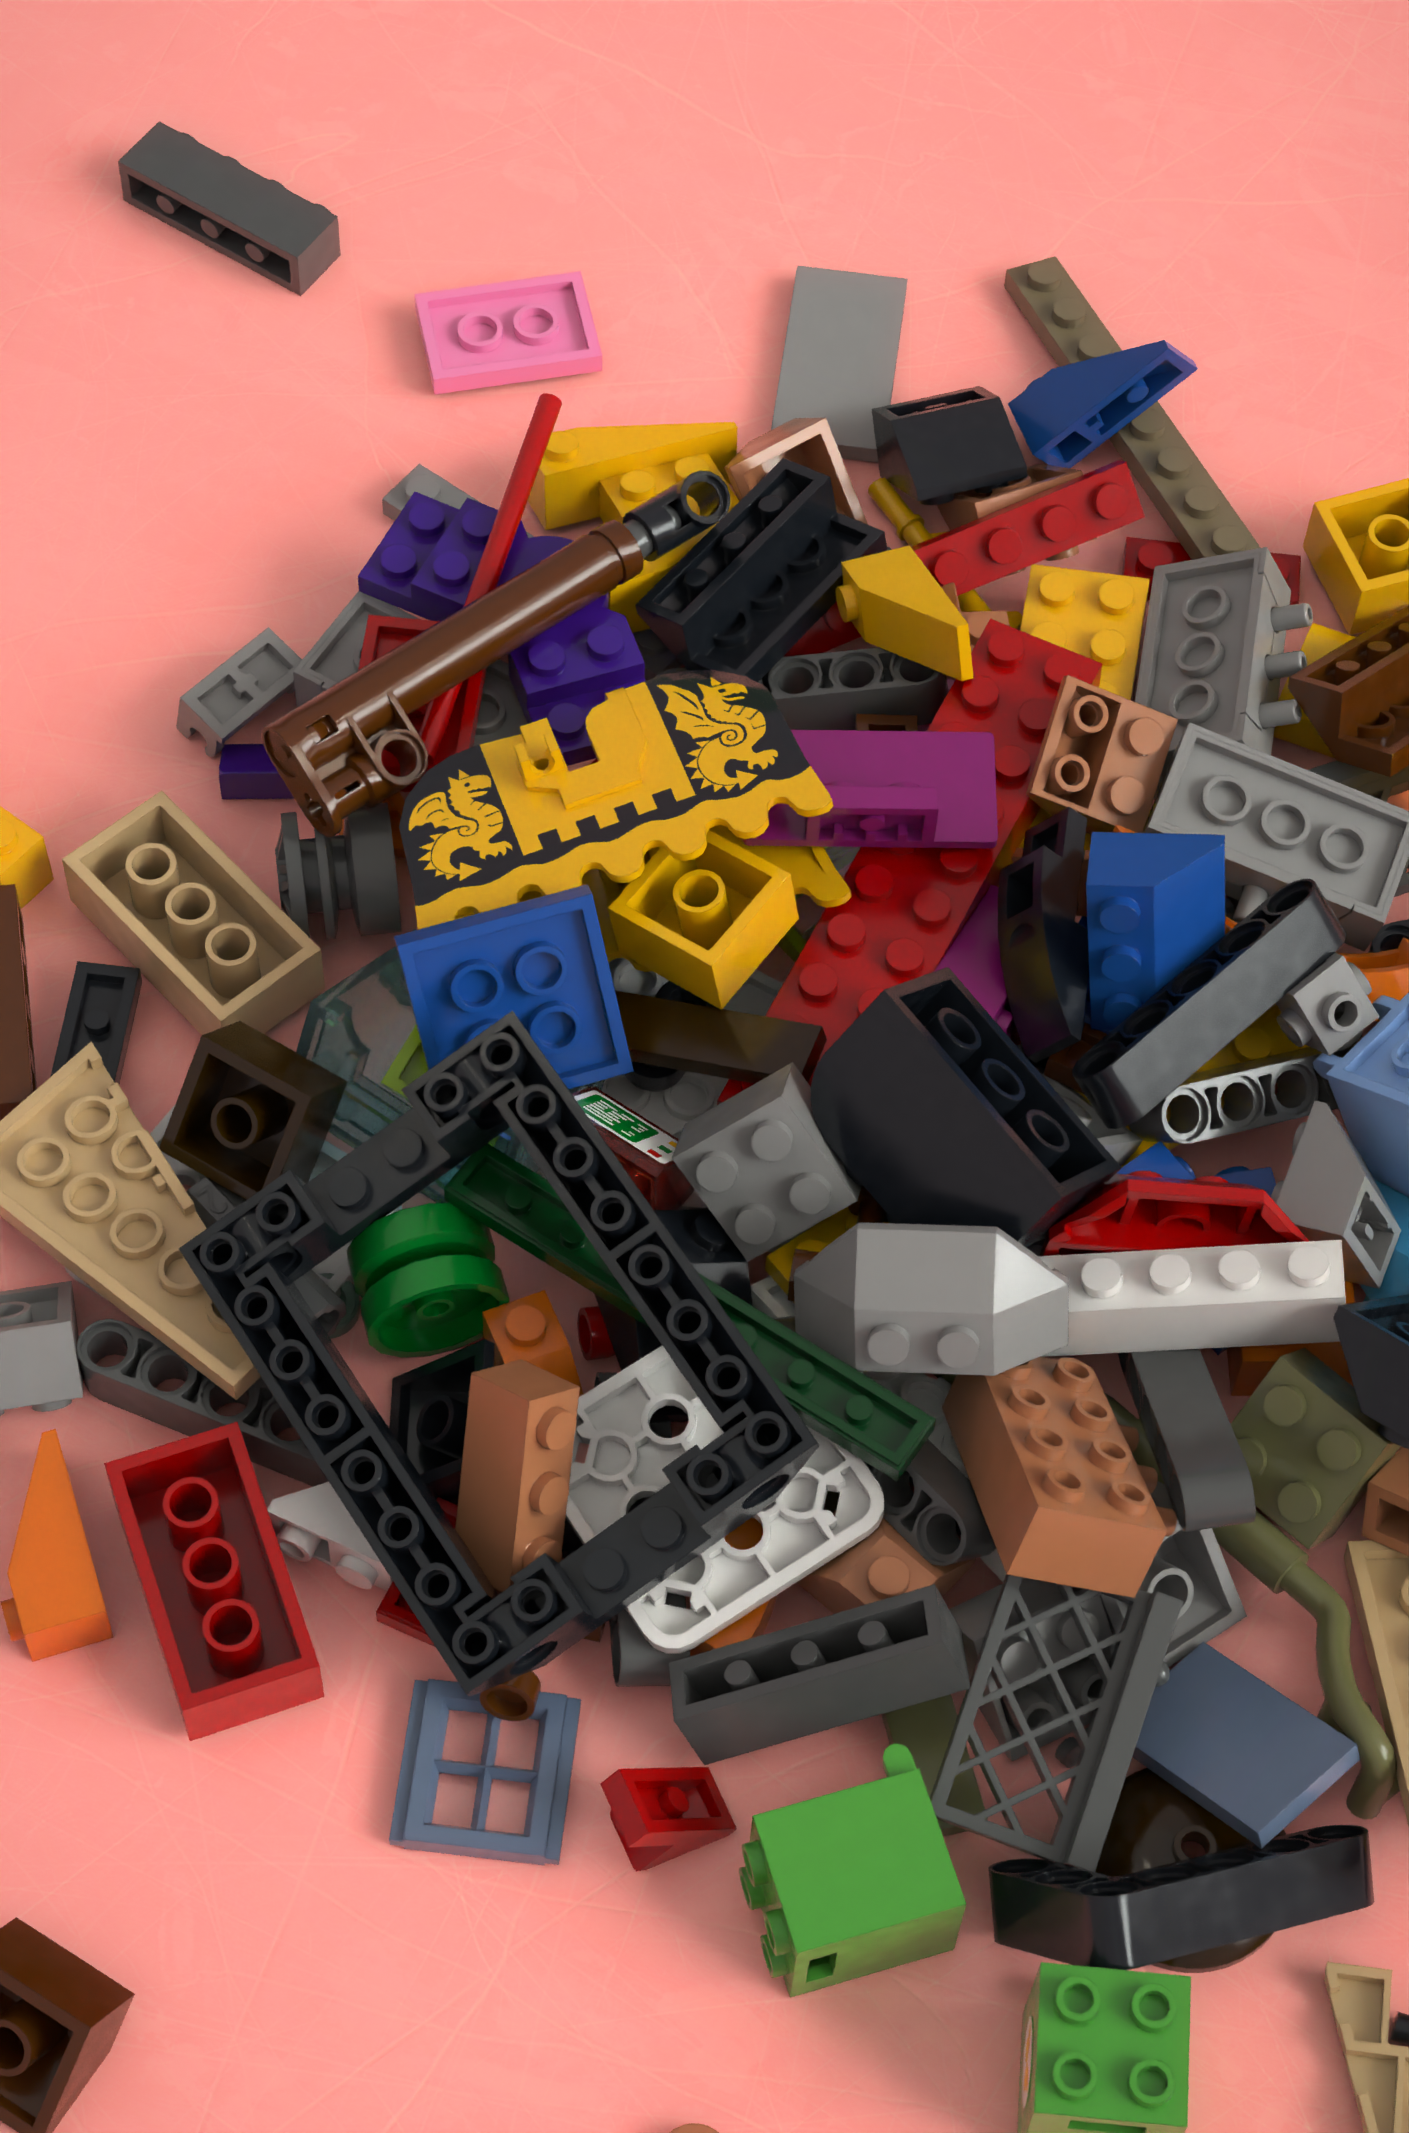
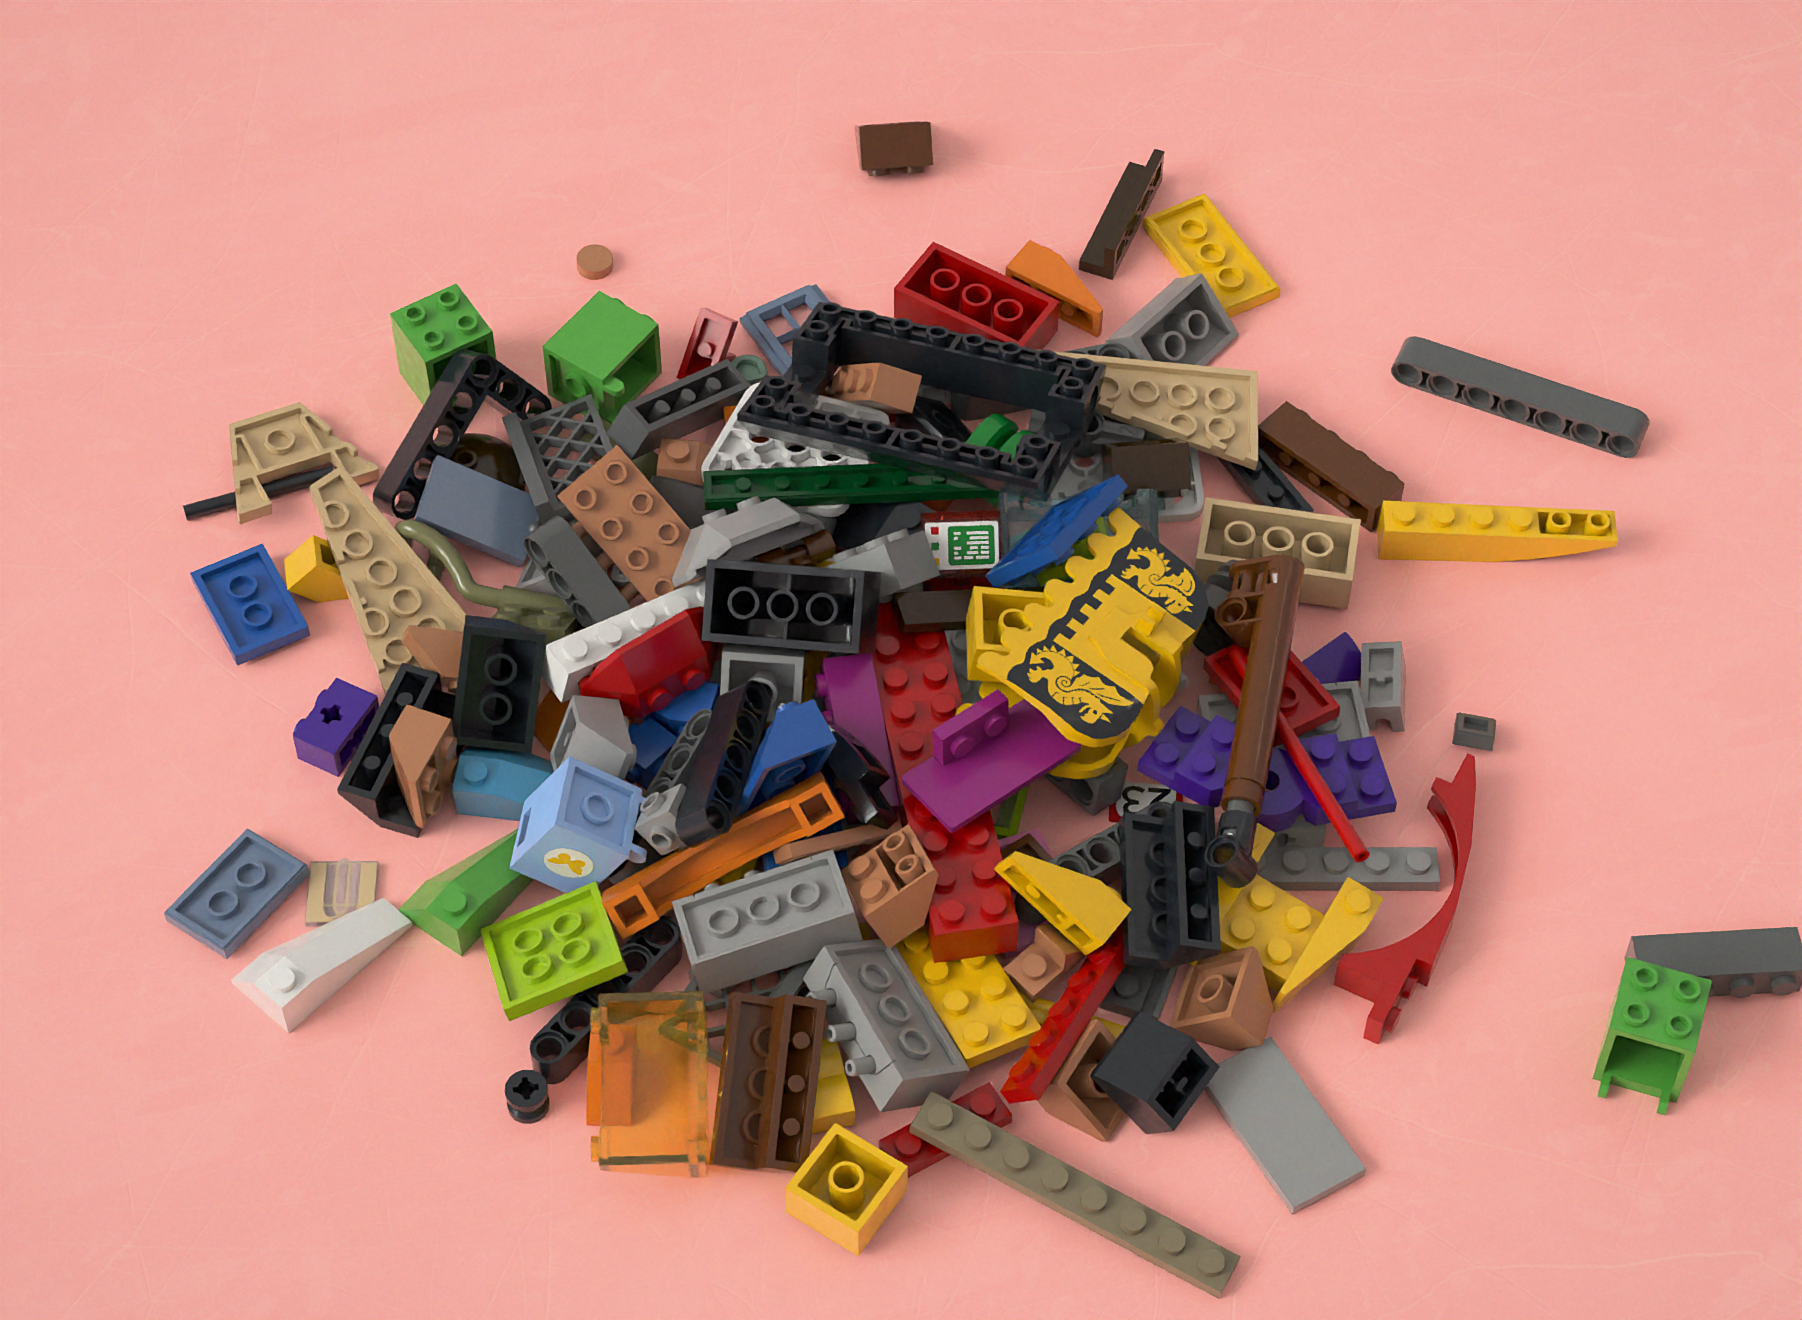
camera: 145 degrees right, 5 degrees down
bright pink plate [414,271,602,395] -> none
blue slope [1008,340,1198,469] -> none
none -> sand green tile [731,355,769,386]
none -> red slope [1333,753,1476,1045]
none -> dark grey tile [1452,712,1496,751]
none -> bright green container [1592,957,1712,1115]

